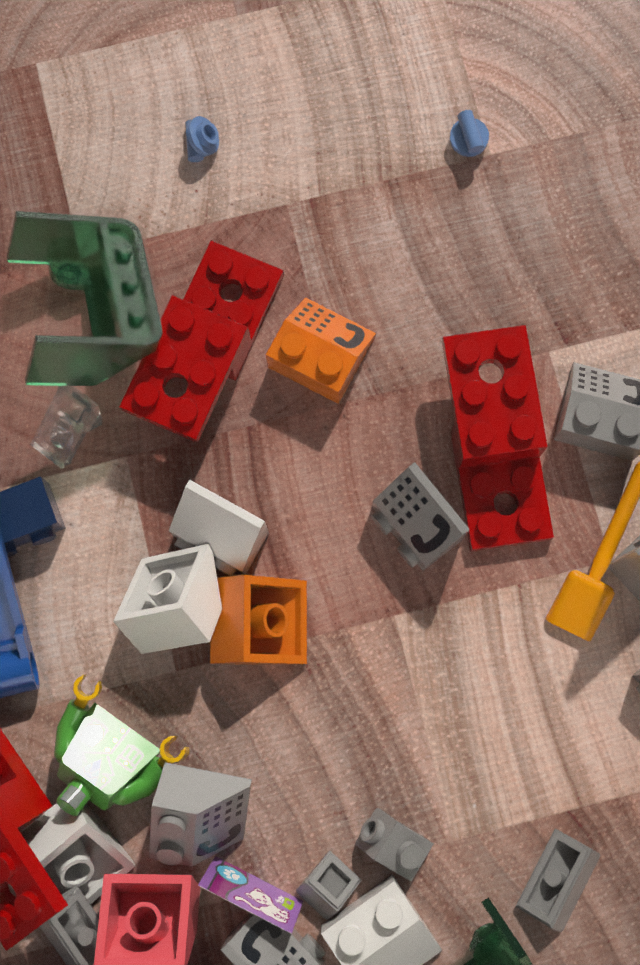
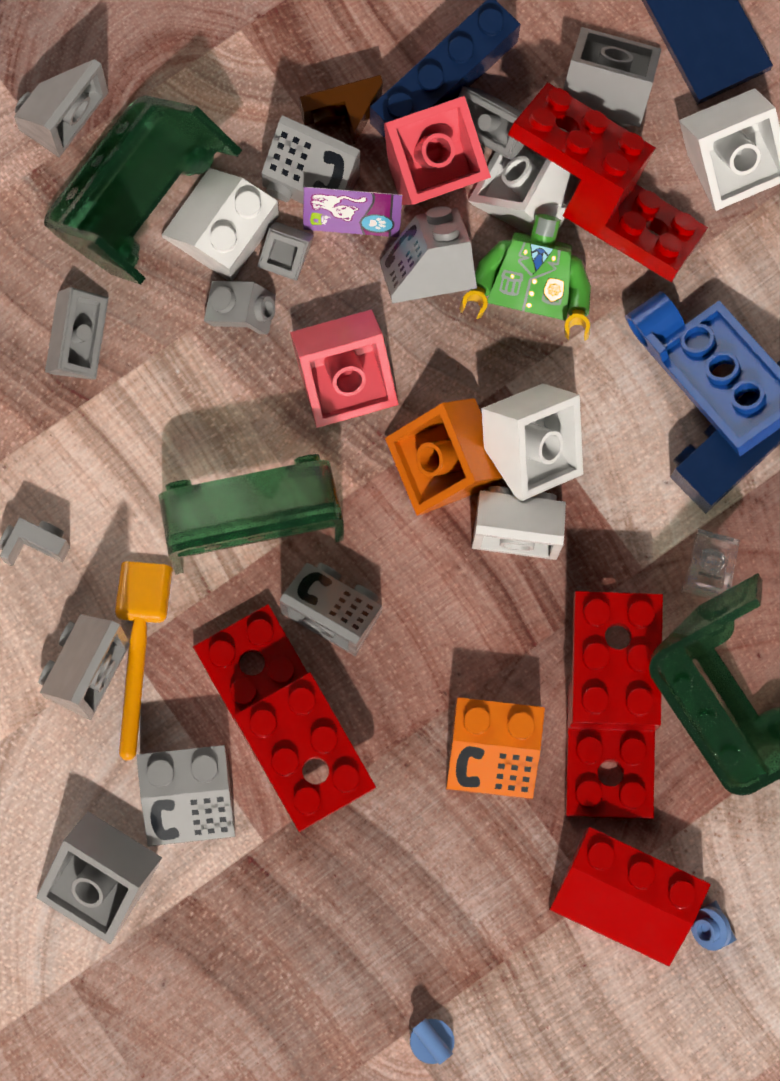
camera: 150 degrees right, 0 degrees up
none -> clear green windscreen [158,454,344,575]
none -> coral slope [290,309,398,428]
none -> red slope [549,827,711,967]

